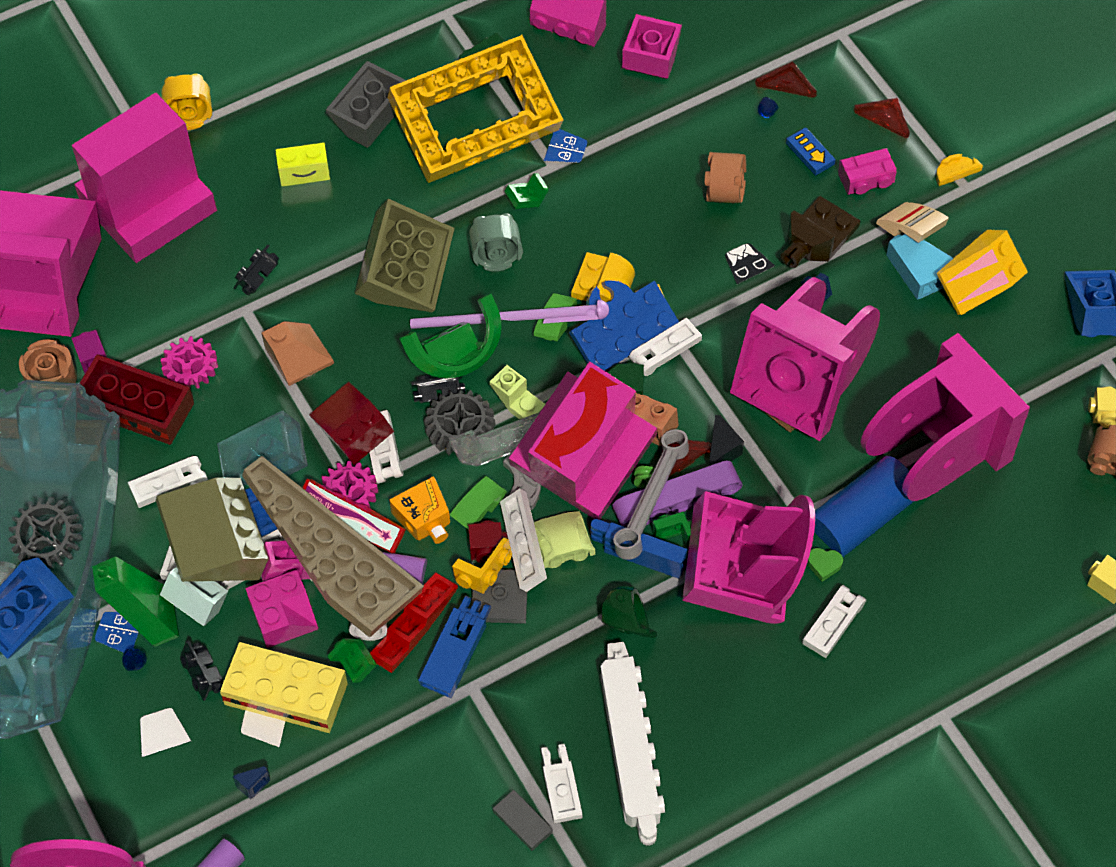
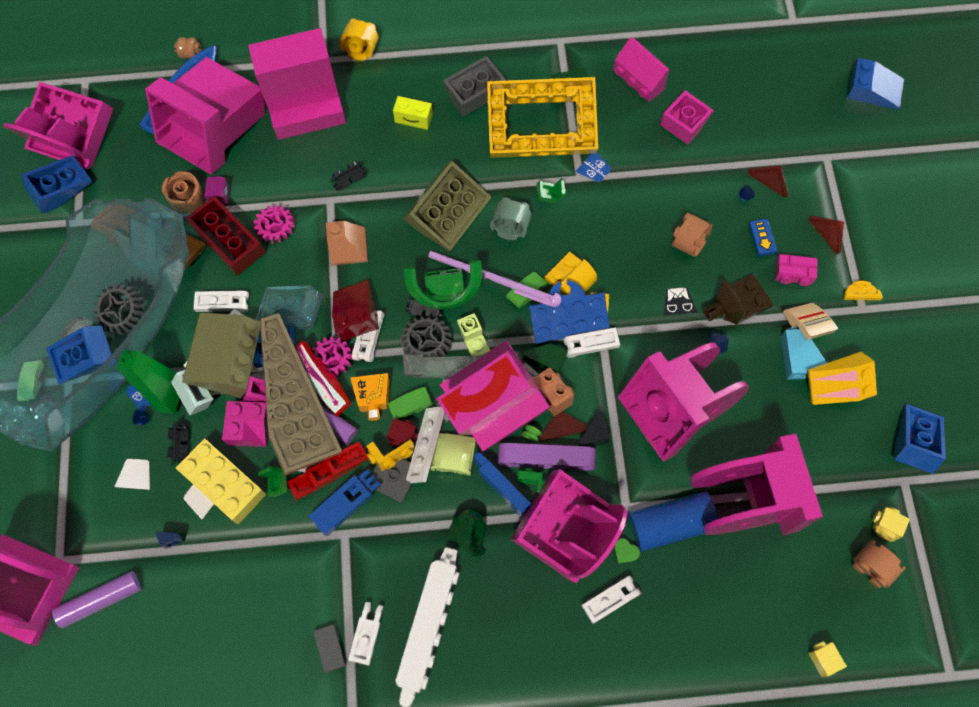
camera: 25 degrees right, 10 degrees up
light grey piece [614,429,689,560] -> none

